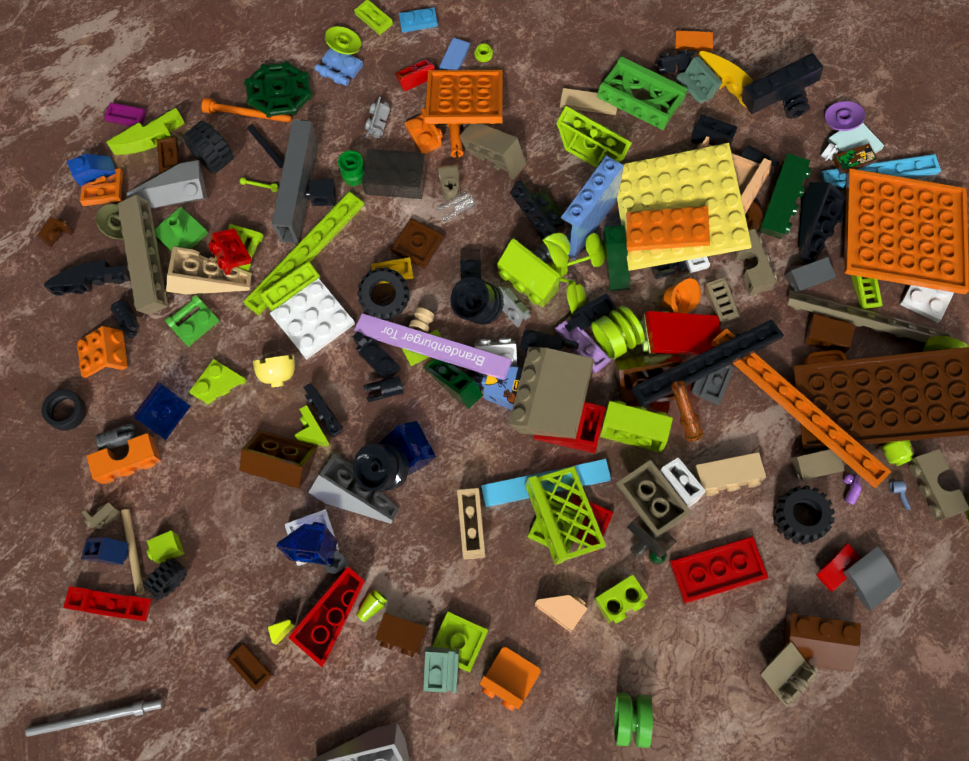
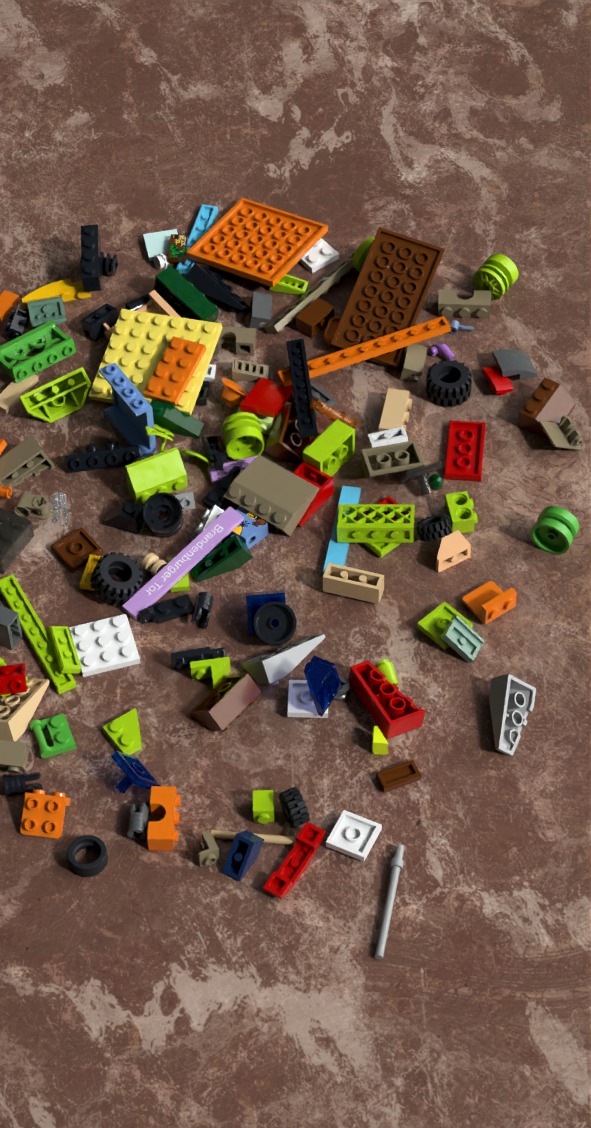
camera: 70 degrees left, 20 degrees down
light yellow cylinder [253,355,295,387] -> none
reddish brown brick [375,613,428,657] -> none
medium lavender dish [825,101,865,131] -> none
lime head [881,441,915,466] -> none
none -> white plate [326,810,382,862]
none -> black tyre [416,514,452,541]

